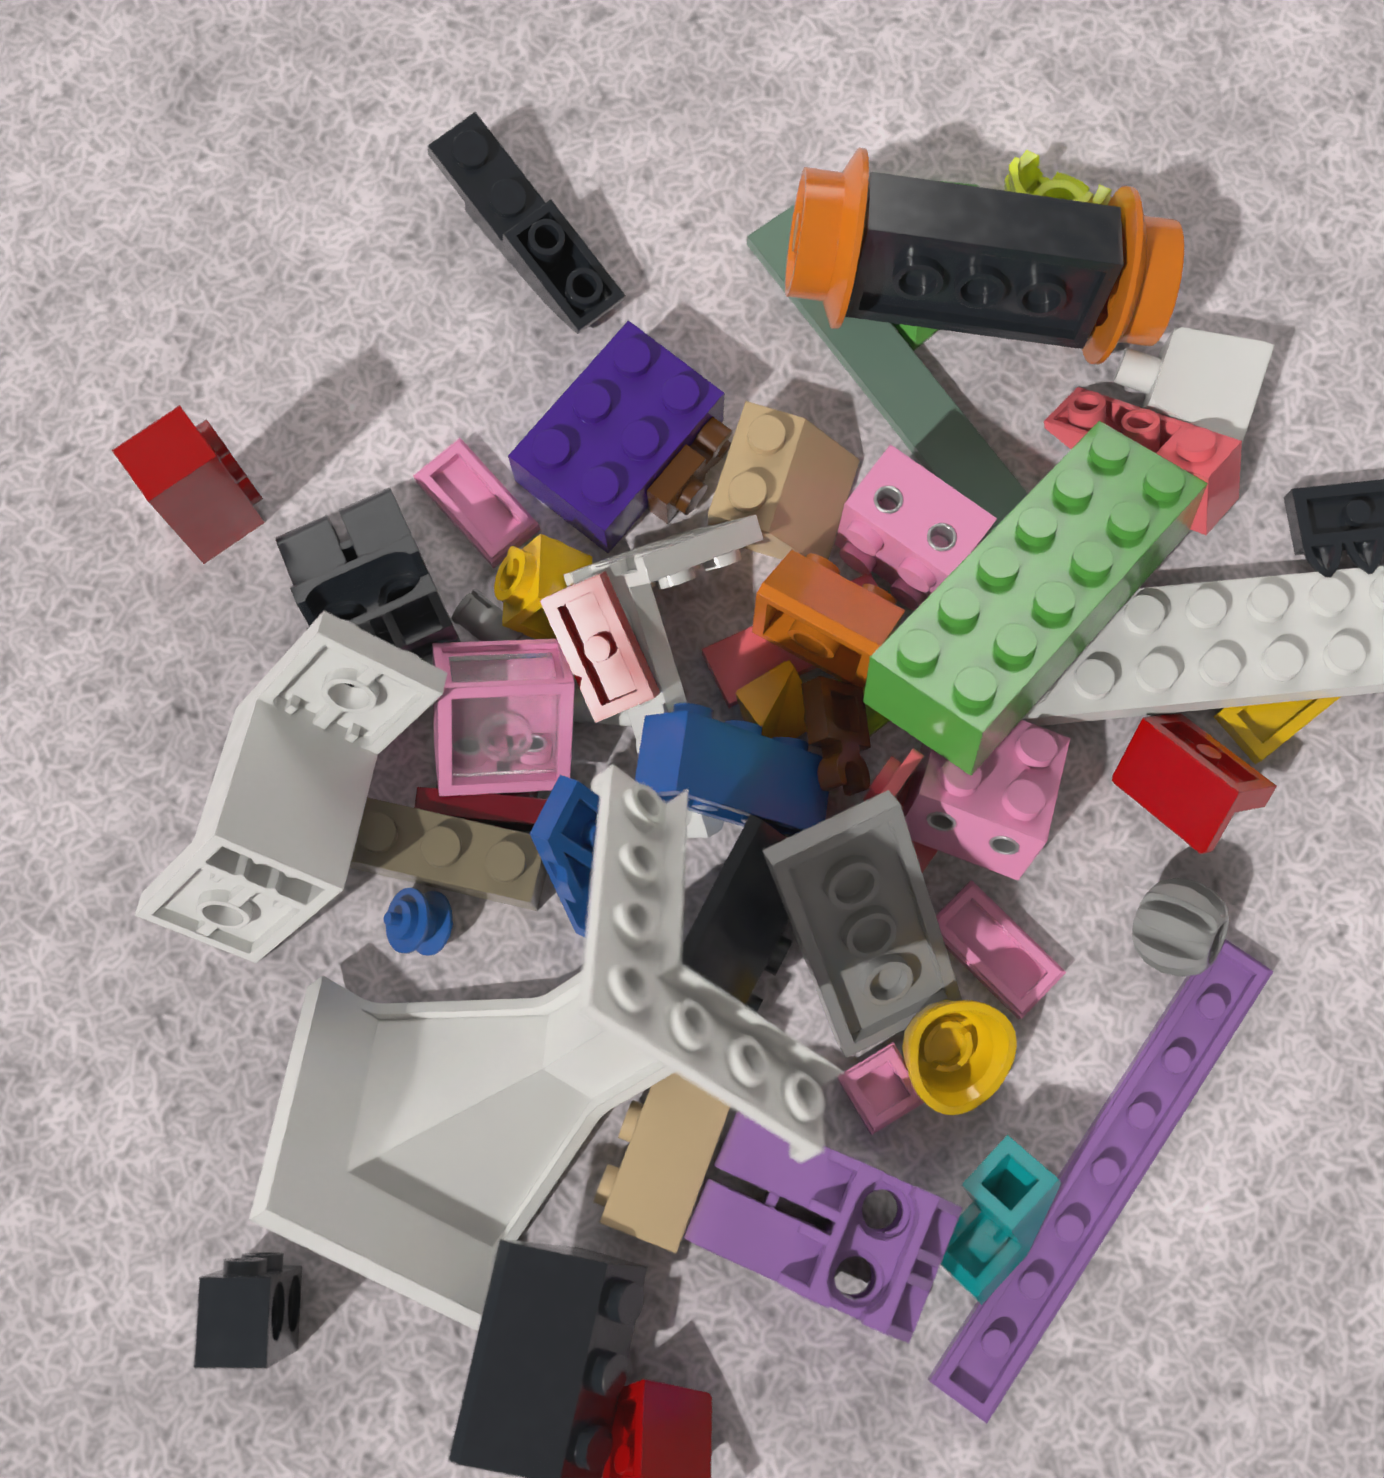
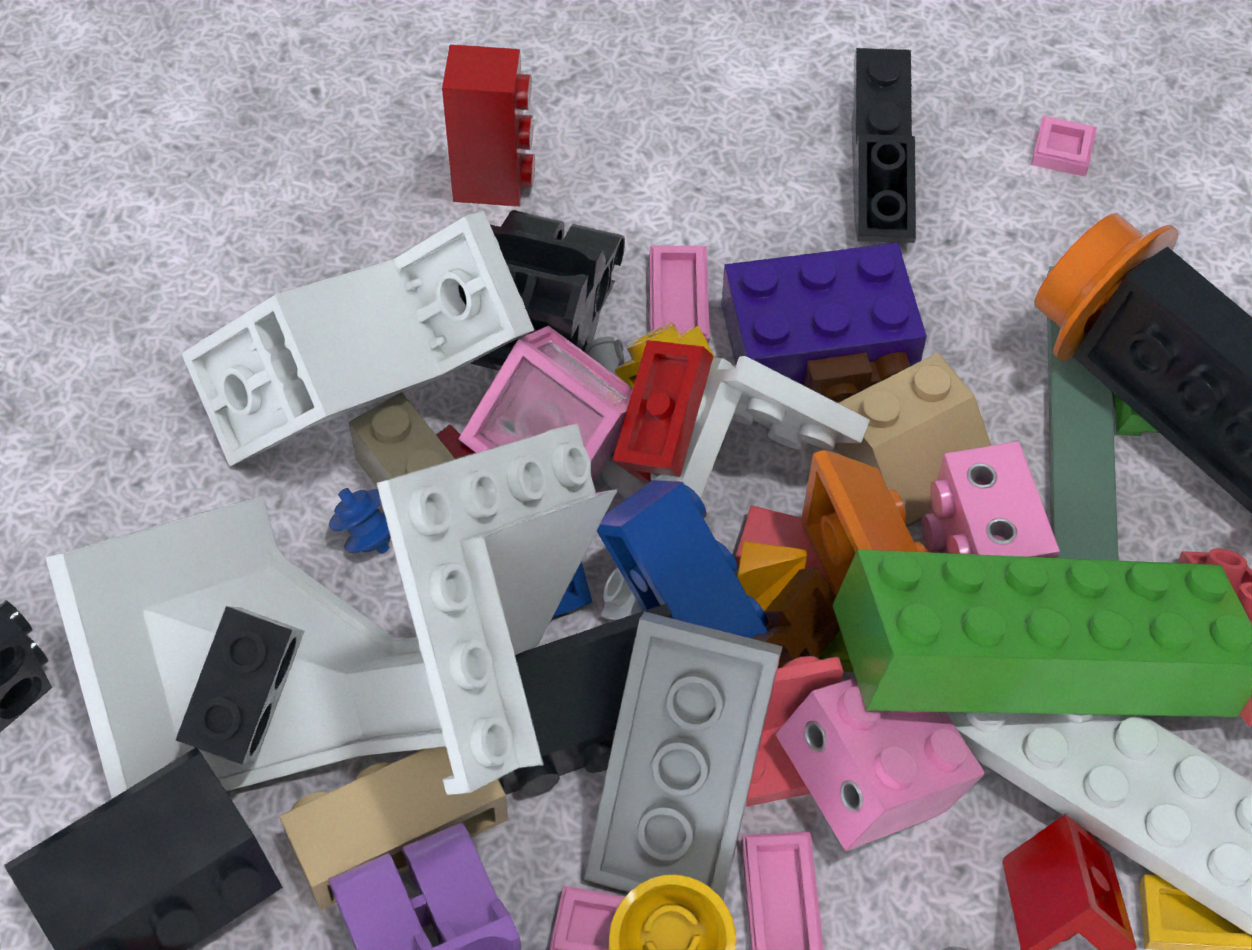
camera: 40 degrees right, 20 degrees down
none -> black brick [175,606,305,764]
none -> bright pink tile [1031,116,1097,177]

